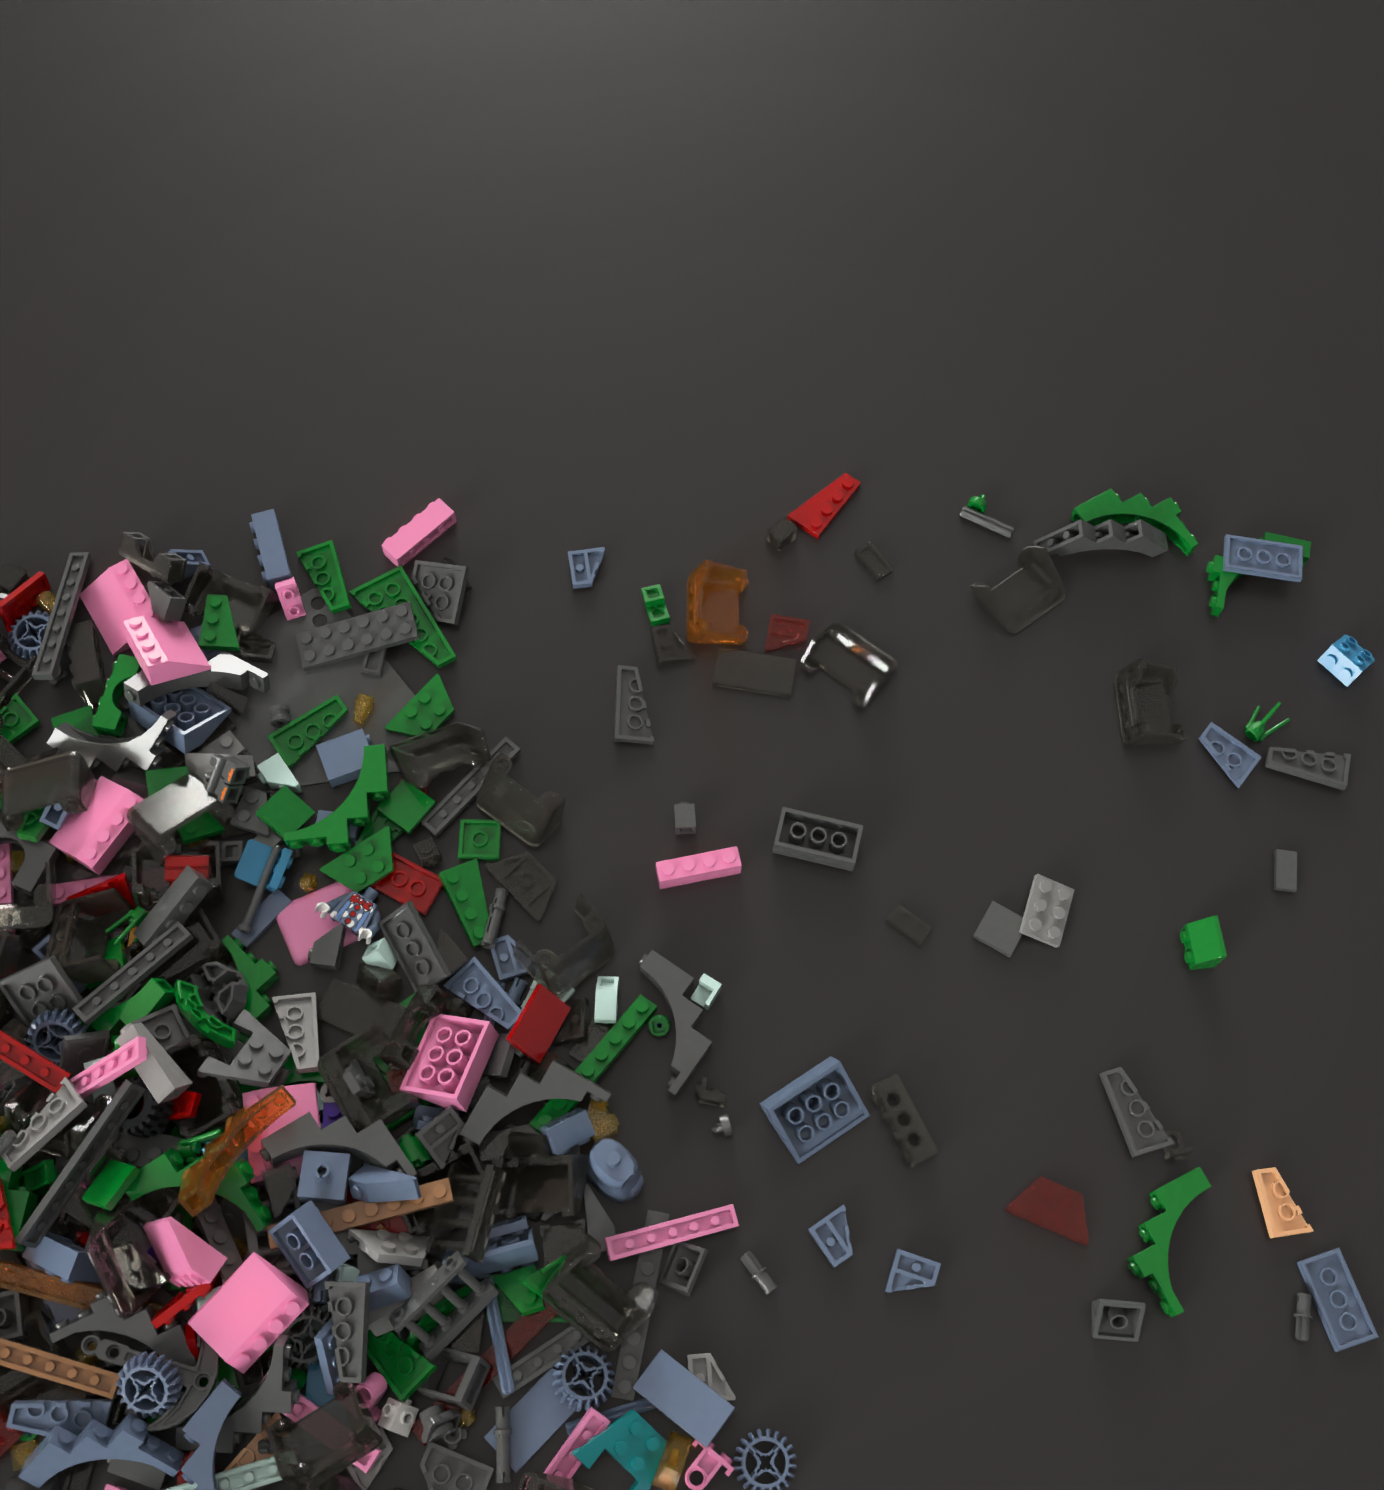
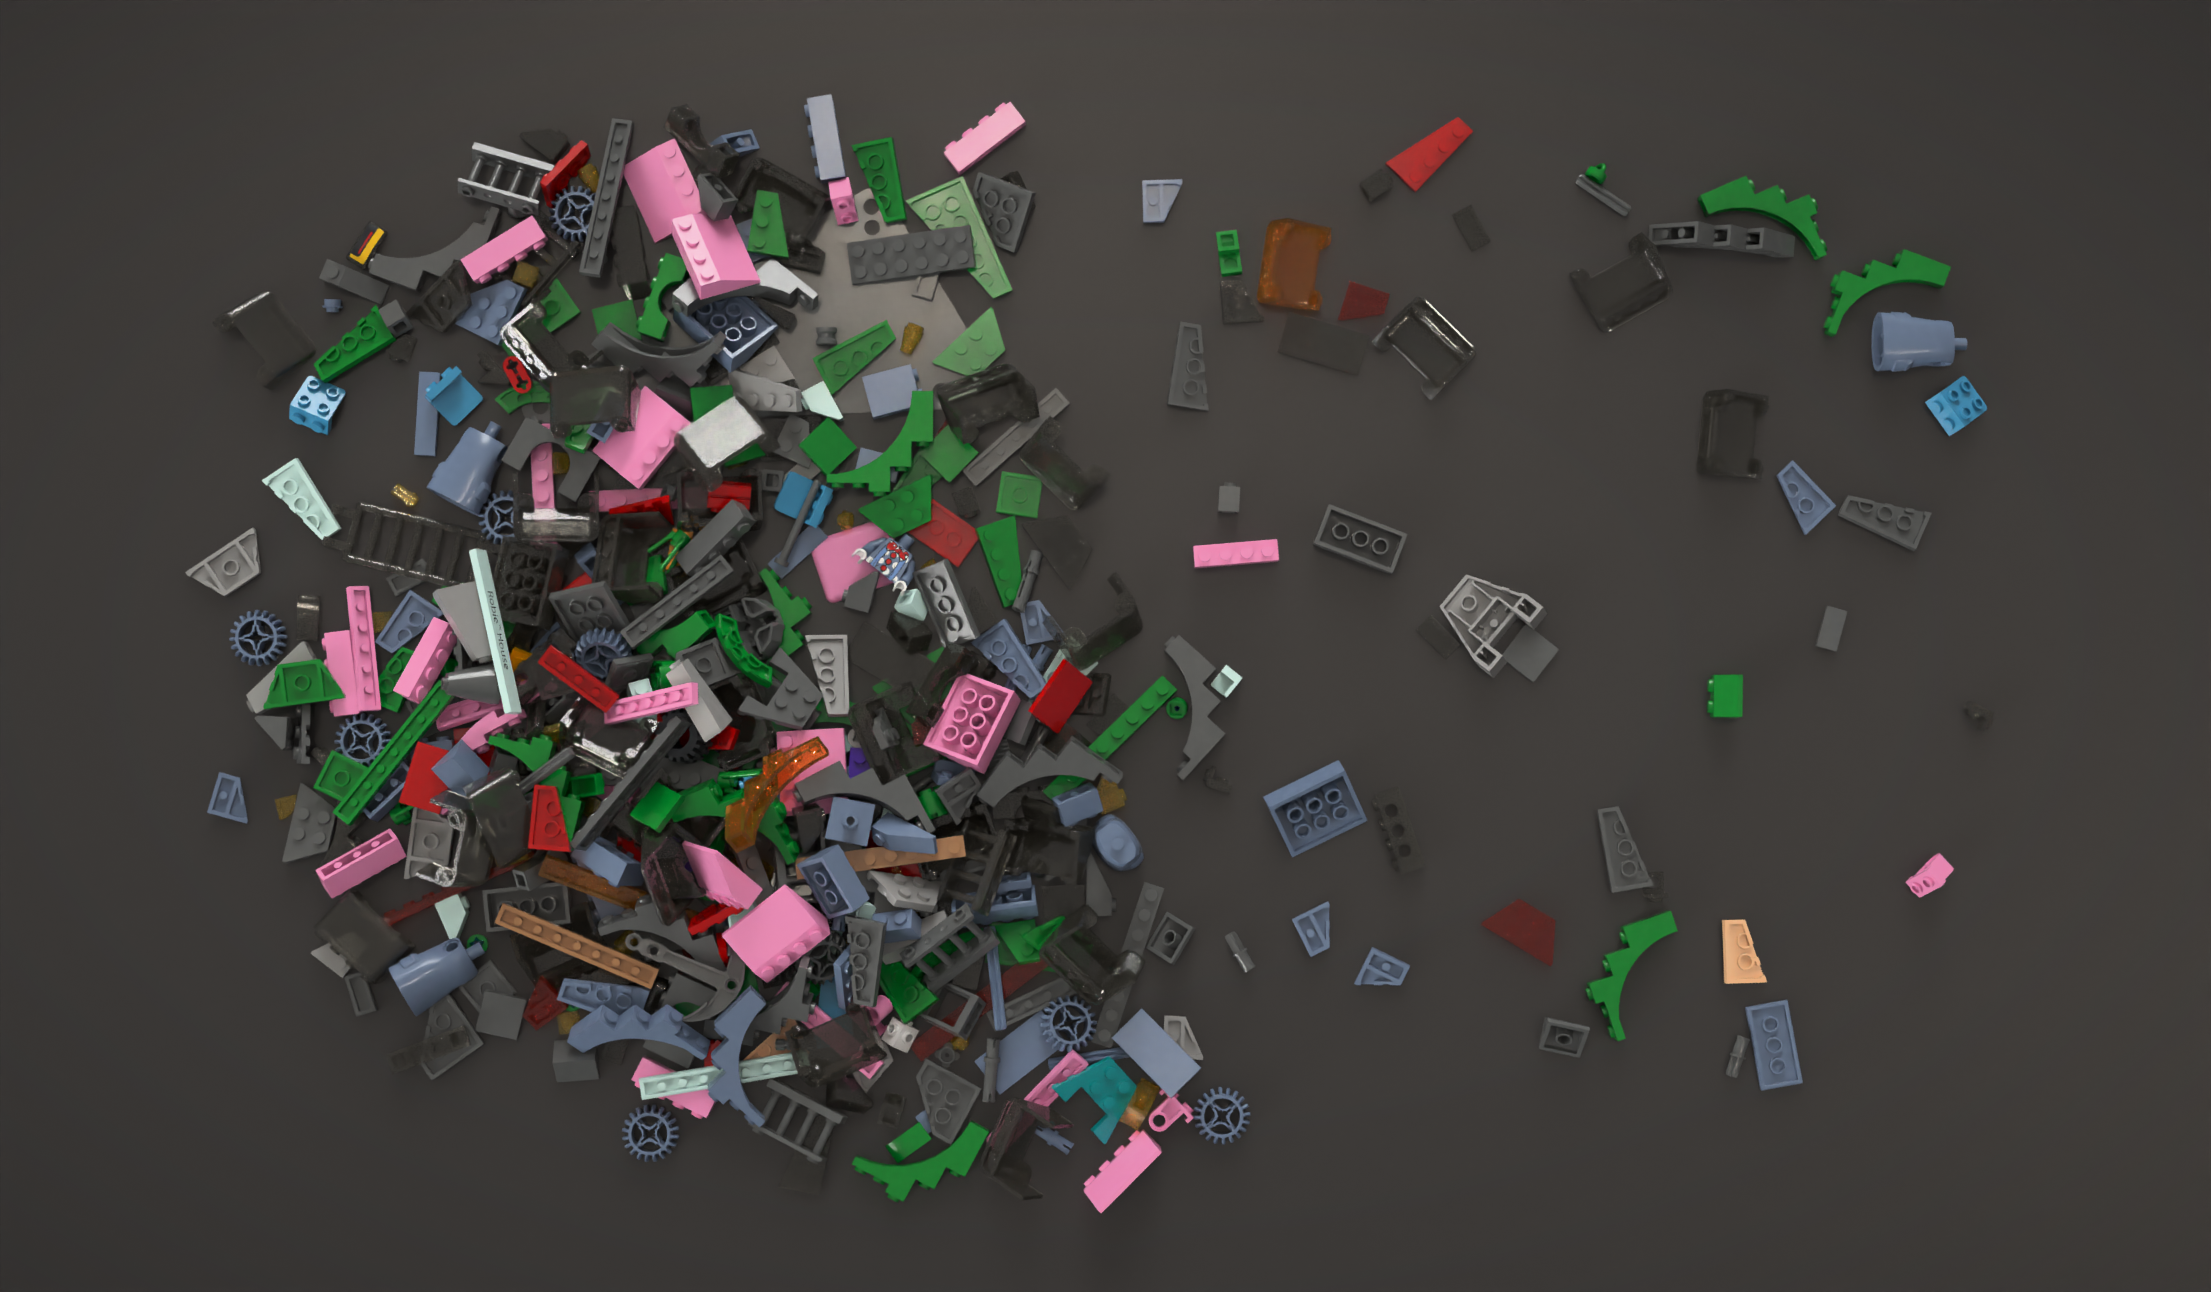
camera: 15 degrees right, 20 degrees up
light grey wing [2,1077,87,1172] -> none
sand blue gear [116,1351,183,1419] -> none
dark grey hips [203,755,250,803] -> none
dark grey piece [420,1404,462,1443] -> none
light aqua slope [594,976,619,1024] -> none
bright pink plate [604,1204,739,1262] -> none
flat silver tile [712,1114,733,1137] -> none
light grey plate [1019,874,1075,948] -> none
sand blue tile [1223,534,1303,582] -> none
green plant [1244,702,1290,742] -> none
none -> light grey wedge [1440,574,1547,678]
none -> sand blue torso [1871,312,1967,372]

